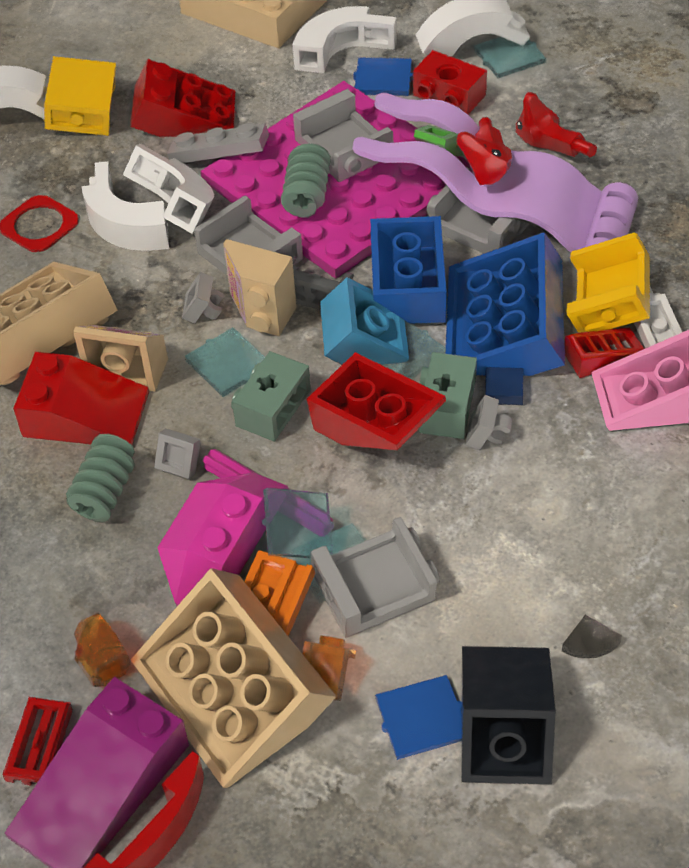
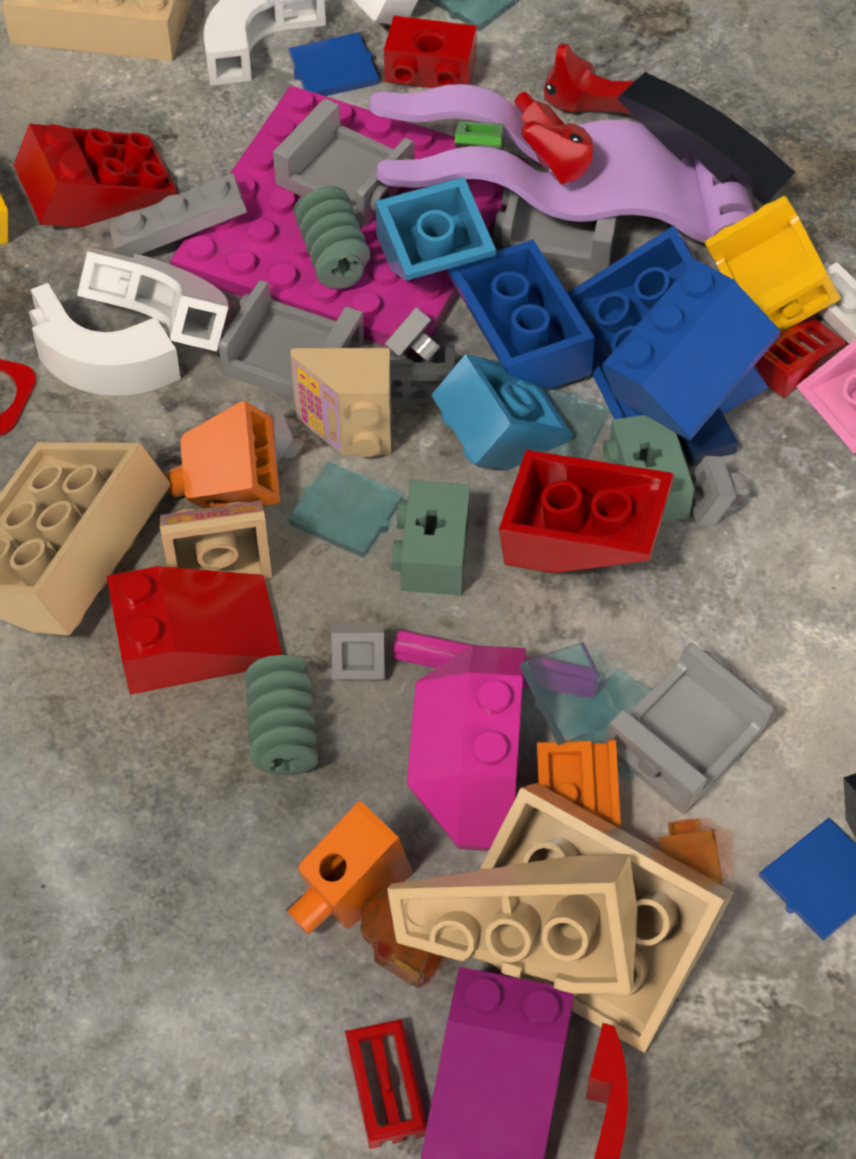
camera: 25 degrees left, 5 degrees up
none -> orange torso [164,400,281,509]
none -> orange torso [285,800,413,935]
none -> dark azure slope [376,177,496,281]
none -> light grey tile [385,307,441,361]
none -> tan wedge [387,854,637,994]
none -> blue slope [603,259,780,441]
none -> black slope [617,72,796,205]

